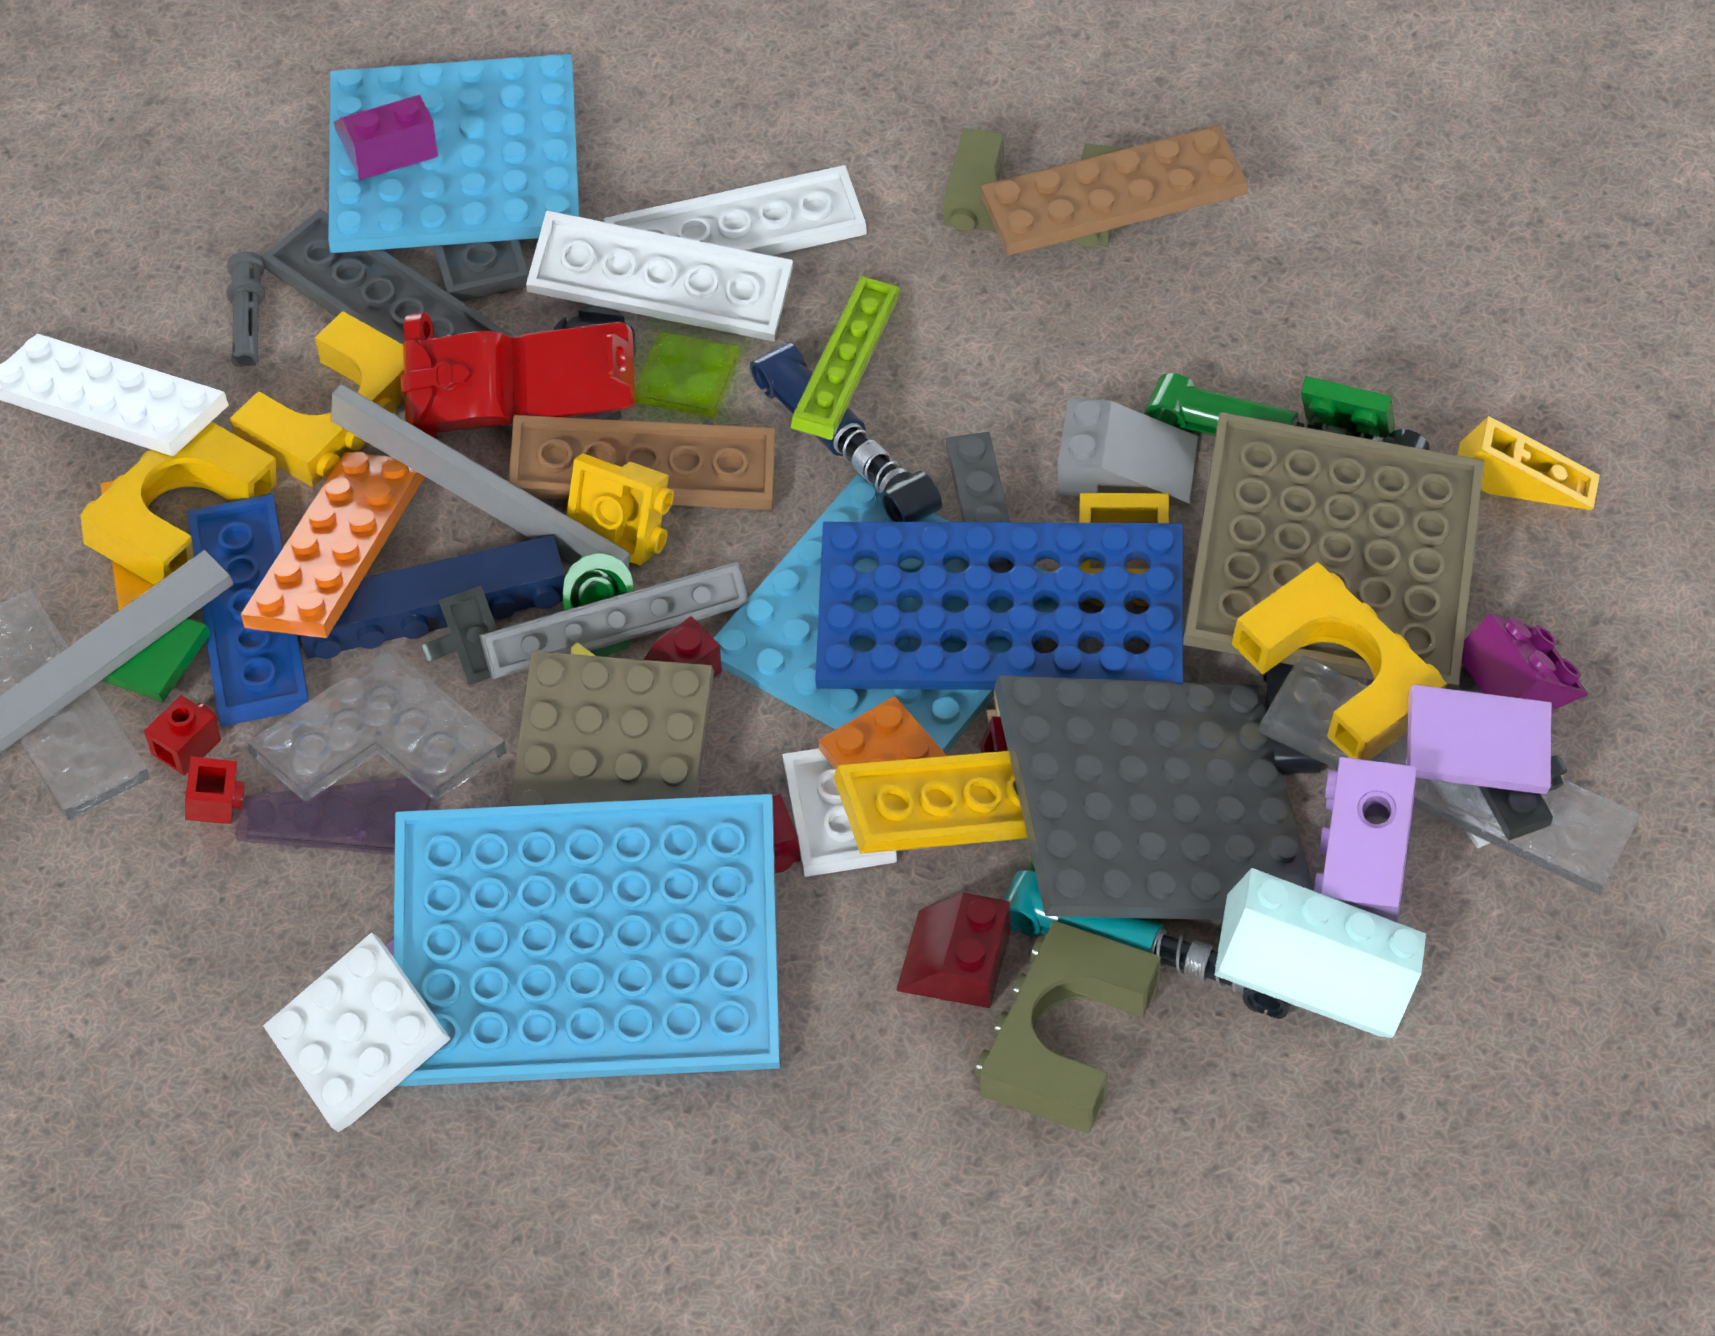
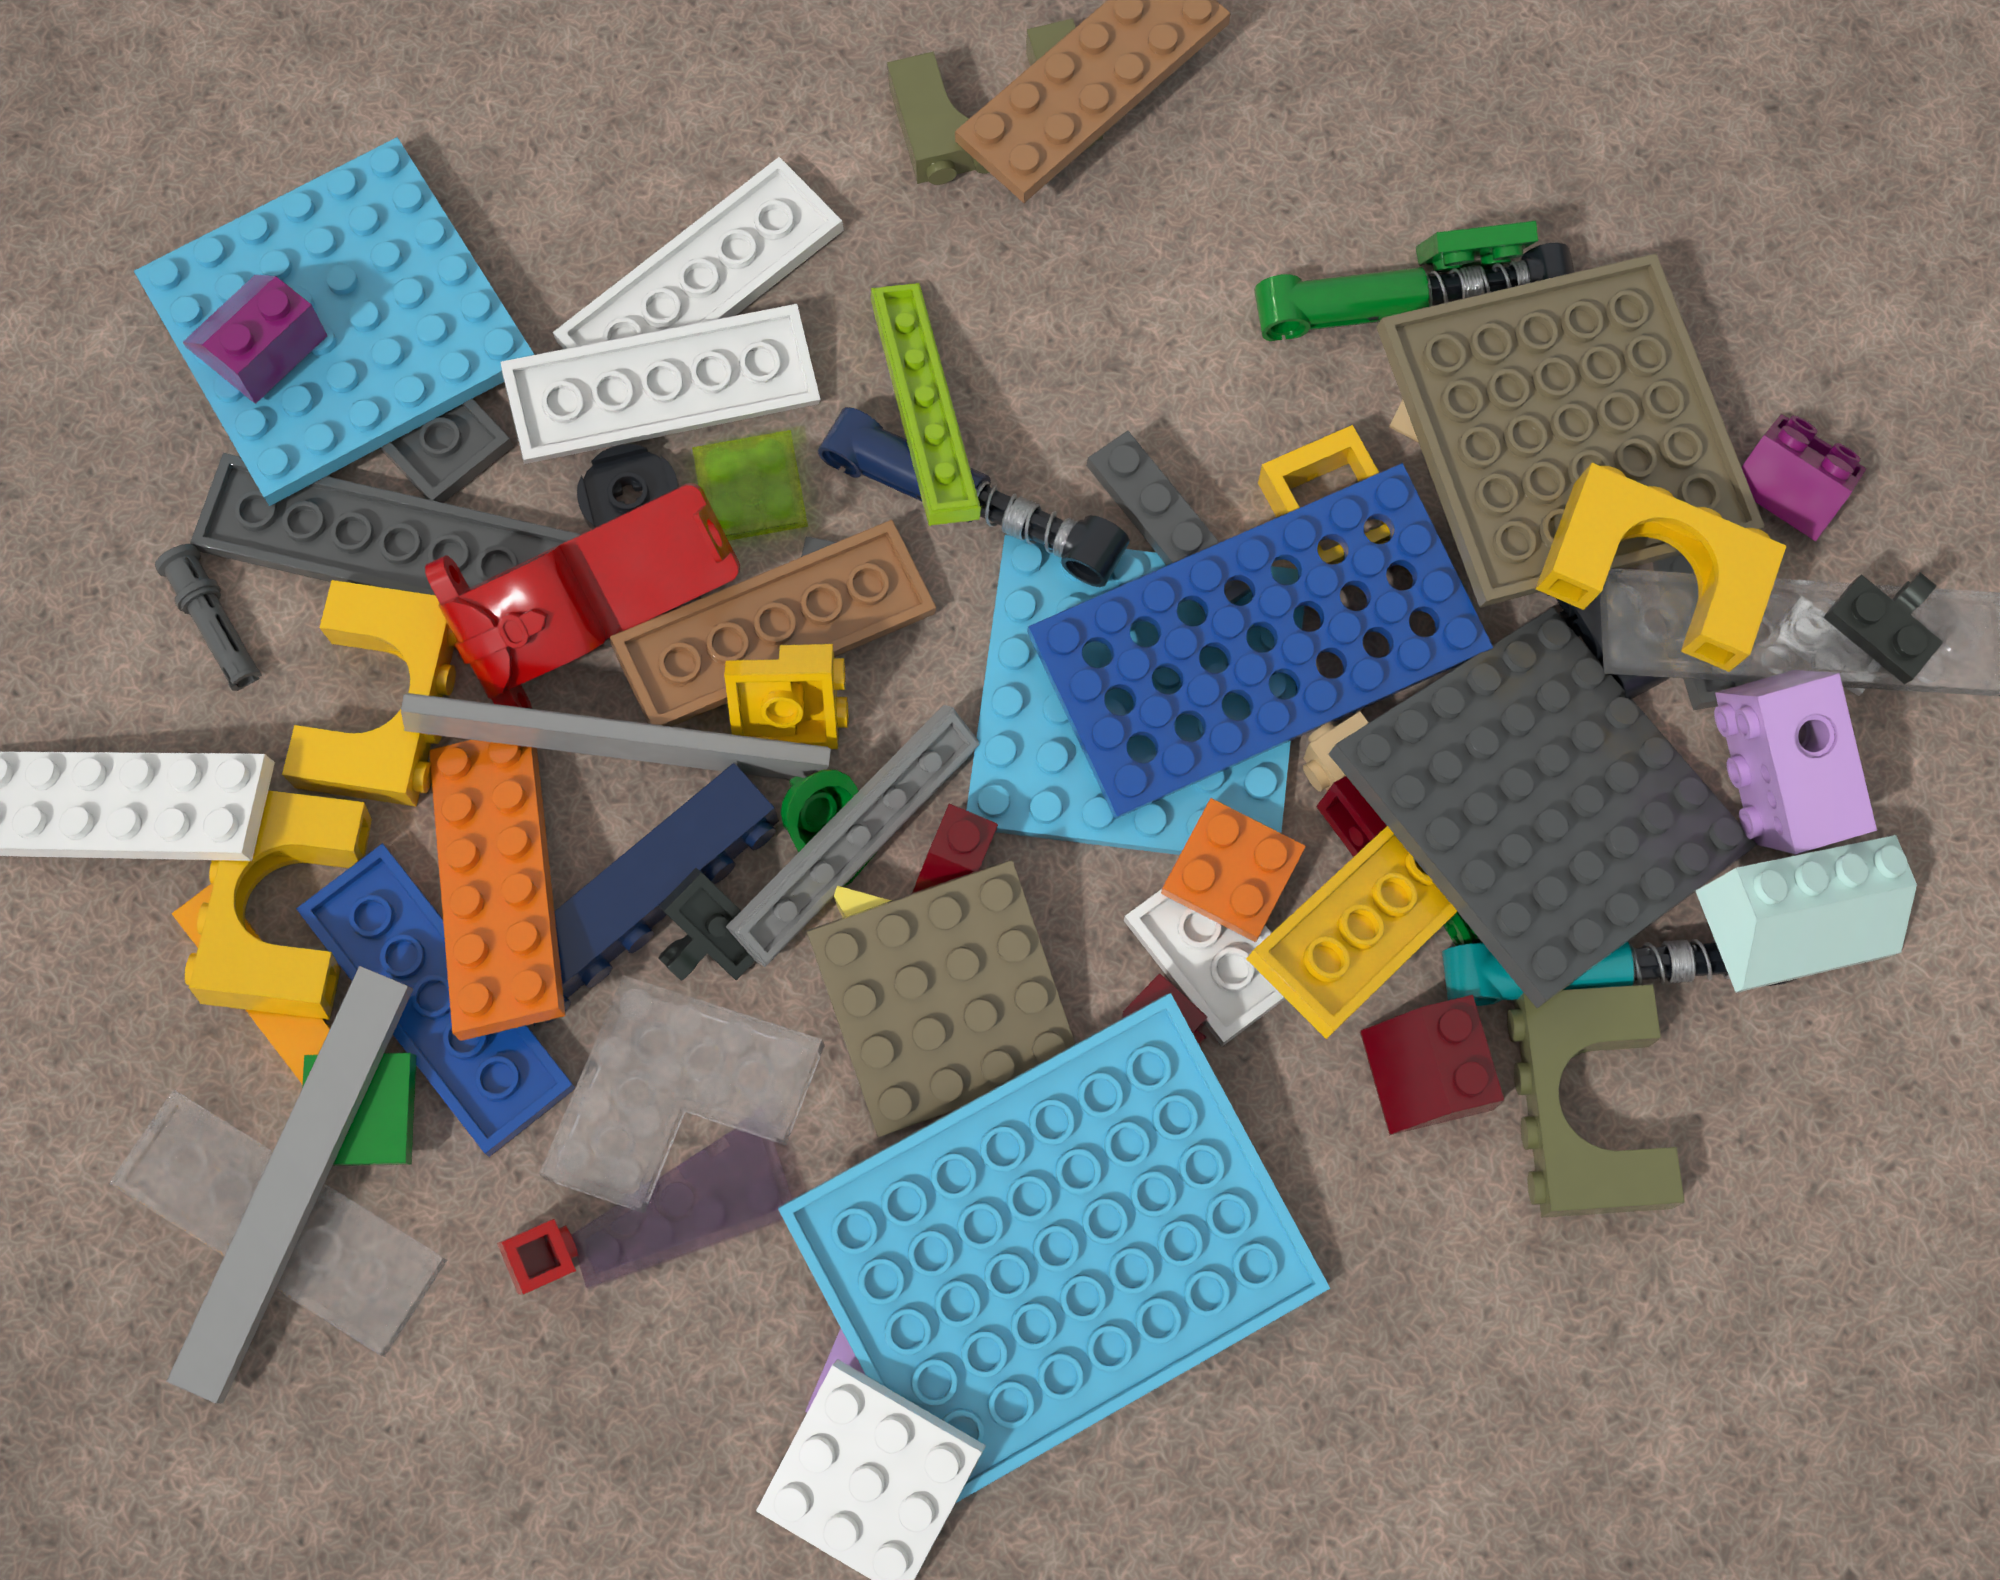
camera: 30 degrees left, 20 degrees up
red brick [144,695,221,776] -> none
light grey slope [1058,398,1198,506] -> none
lavender tile [1407,684,1552,794] -> none
yellow slope [1457,416,1600,510] -> none

